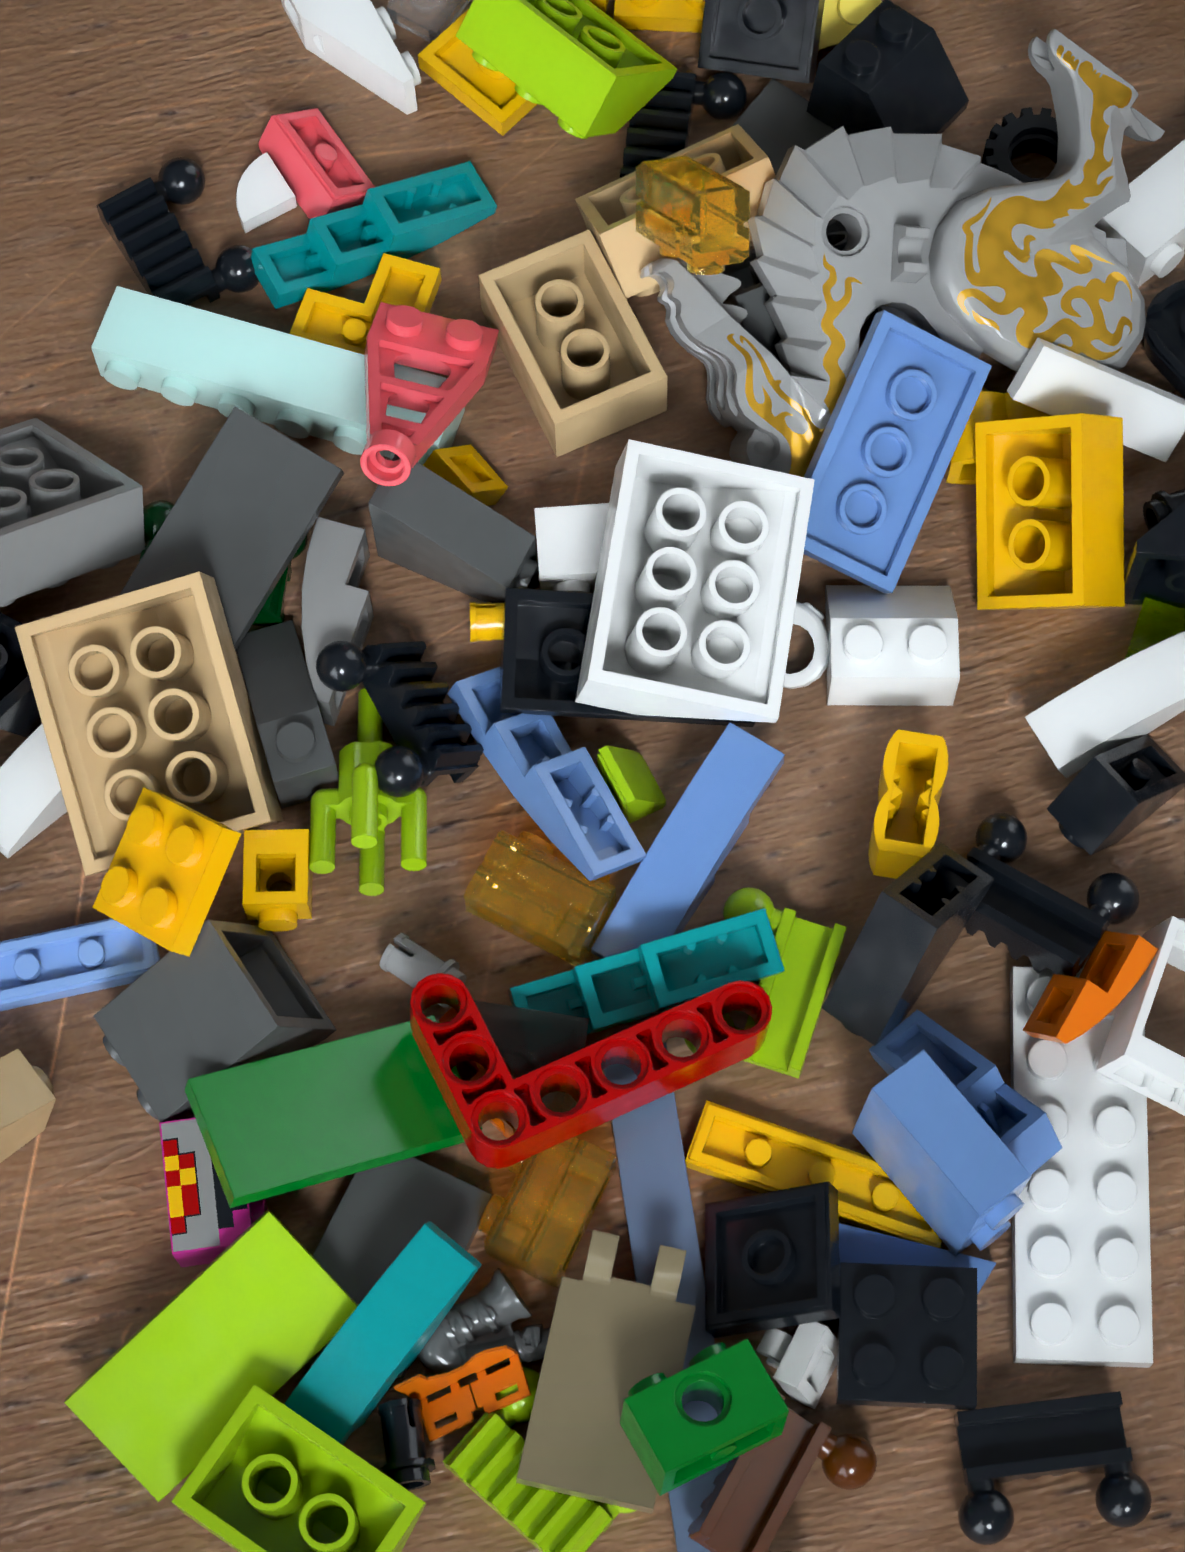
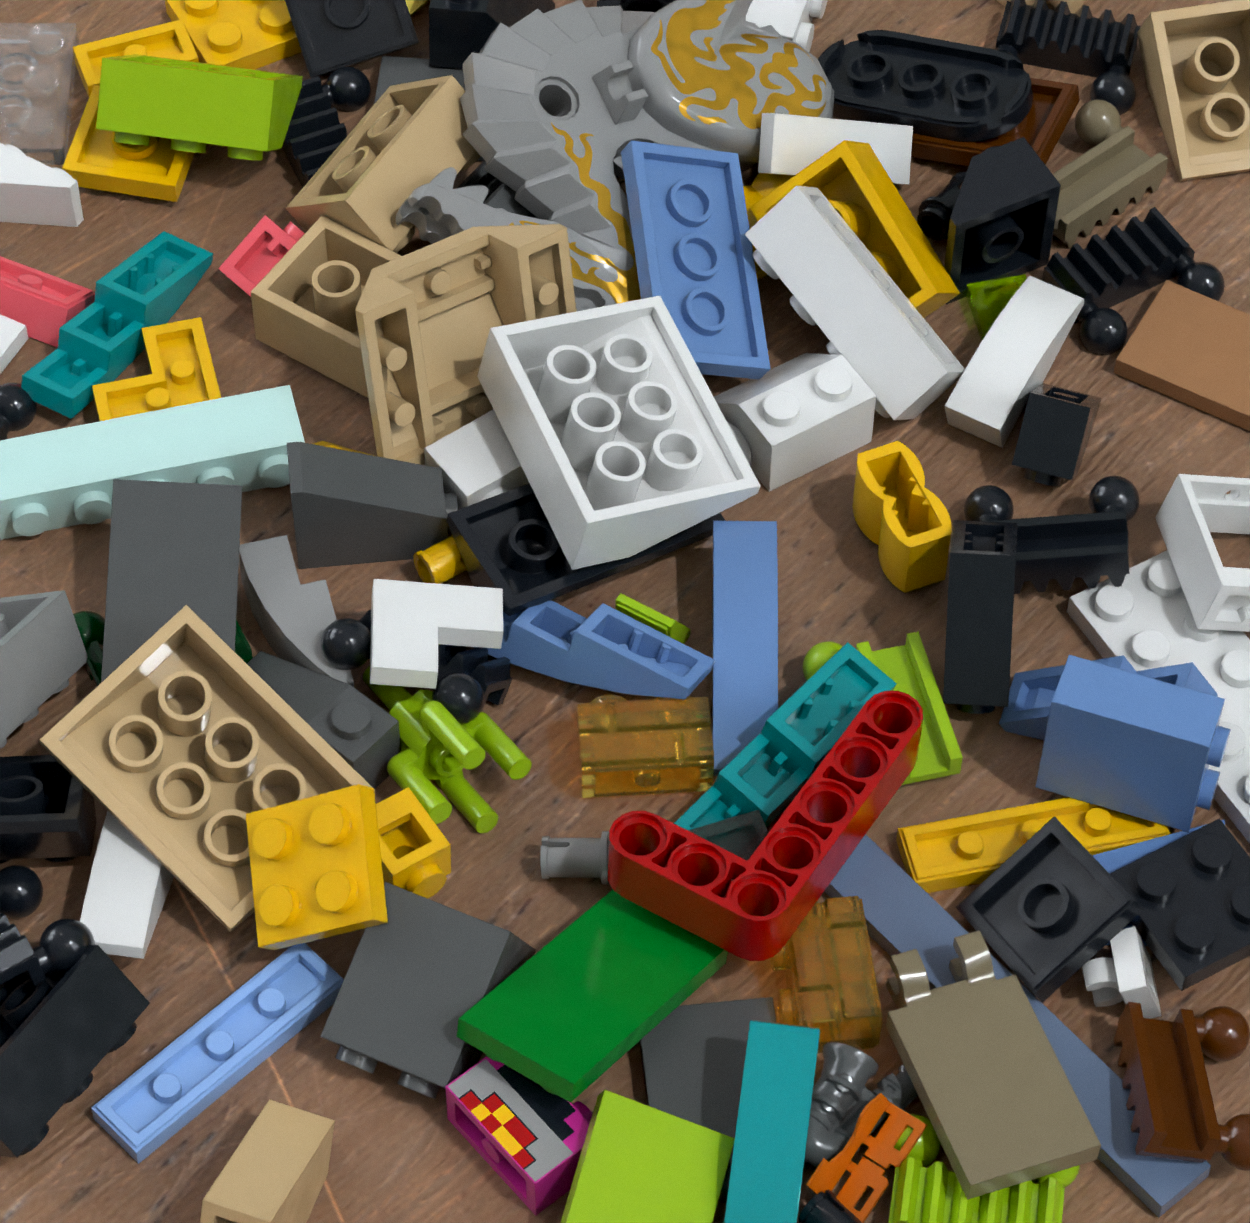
camera: 35 degrees left, 15 degrees down
coral plate [360,302,499,486] -> none
green brick [620,1338,789,1496] -> none
clear yellow brick [636,156,750,275] -> none
orange slope [1023,931,1159,1044] -> none
none -> coral bracket [218,215,305,297]
none -> tan slope [355,224,577,465]
none -> white tile [370,579,503,689]
none -> white brick [745,185,965,420]

